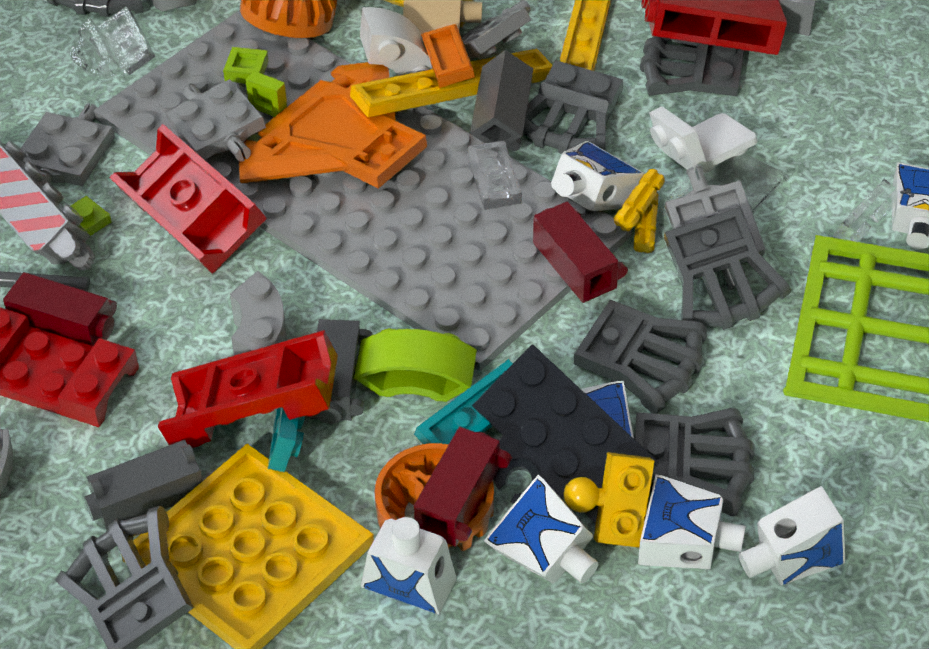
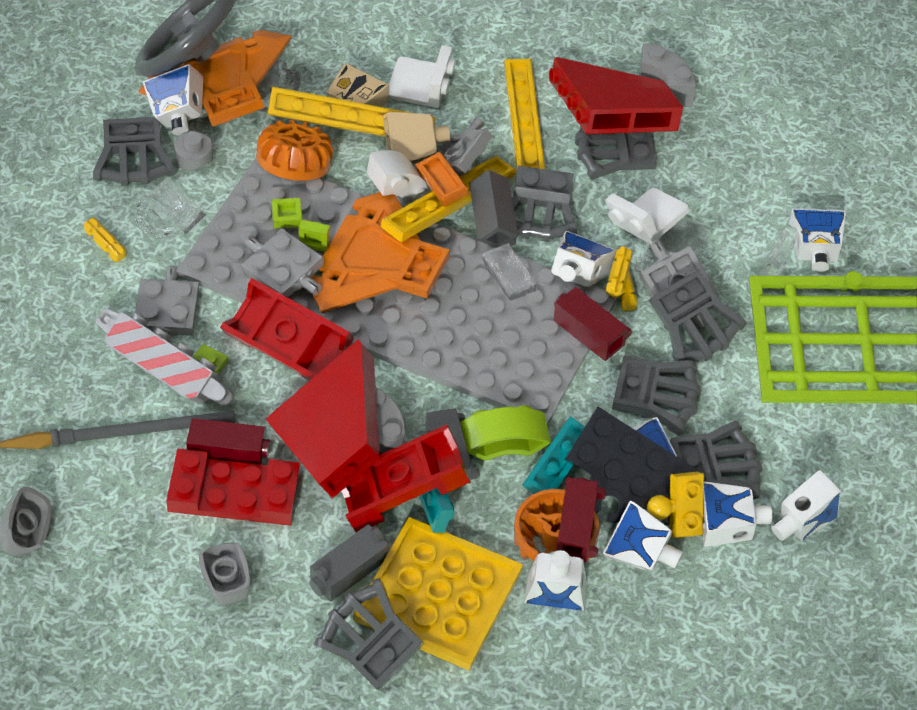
camera: 20 degrees left, 5 degrees up
none -> yellow axle [83,218,127,262]
none -> red slope [265,339,380,499]

